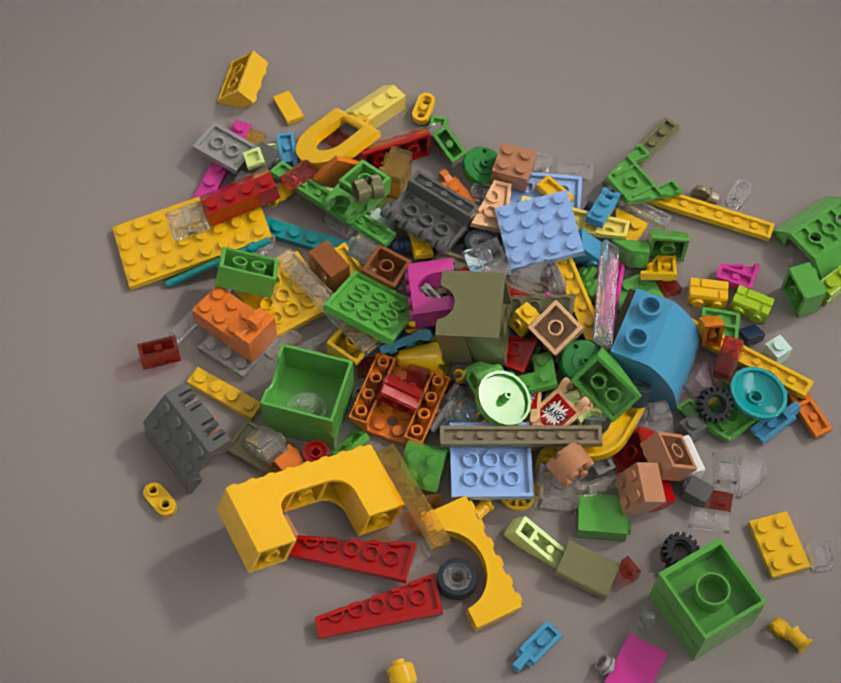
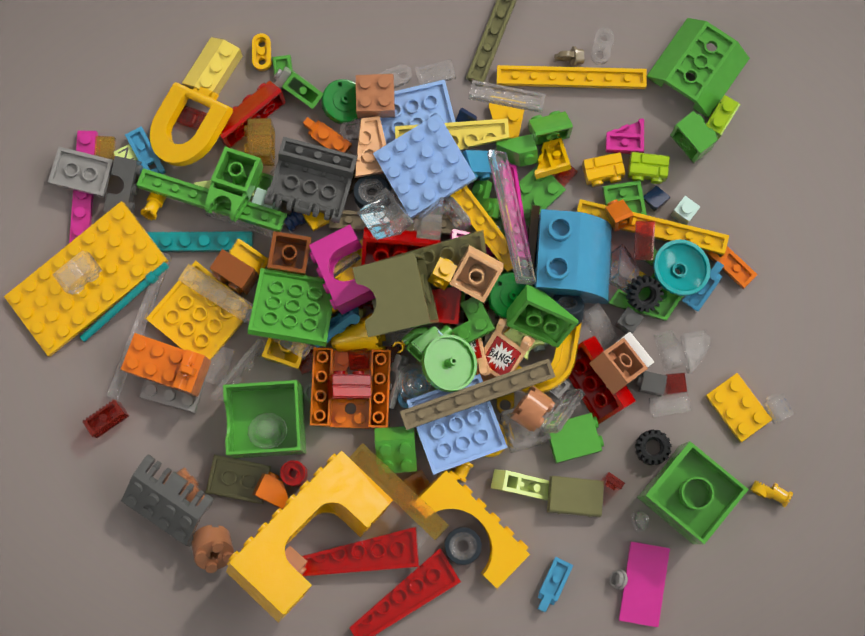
camera: 15 degrees left, 20 degrees up
yellow plate [143,482,177,518] -> none
yellow plate [187,367,261,421] -> none
red slope [199,168,281,227] -> none
bright green brick [215,246,279,298] -> none
yellow slope [217,51,268,108] -> none
yellowish green tile [243,147,266,171] -> none
clear brick [243,425,288,464] -> none
yellow tile [273,91,304,125] -> none
clear red tile [279,159,319,192] -> none
orange tile [313,155,360,186] -> none
bright green plate [329,430,370,457] -> none
clear brick [346,233,379,265] -> none
olive wheel [351,174,385,204] -> none
light grey axle [421,283,441,298] -> none
yellow tile [535,175,574,203] -> none
dark azure plate [585,187,621,228] -> none
bright green wing [606,143,683,205] -> none
nougat brick [615,462,666,515] -> none
none -> nougat brick [191,525,234,573]

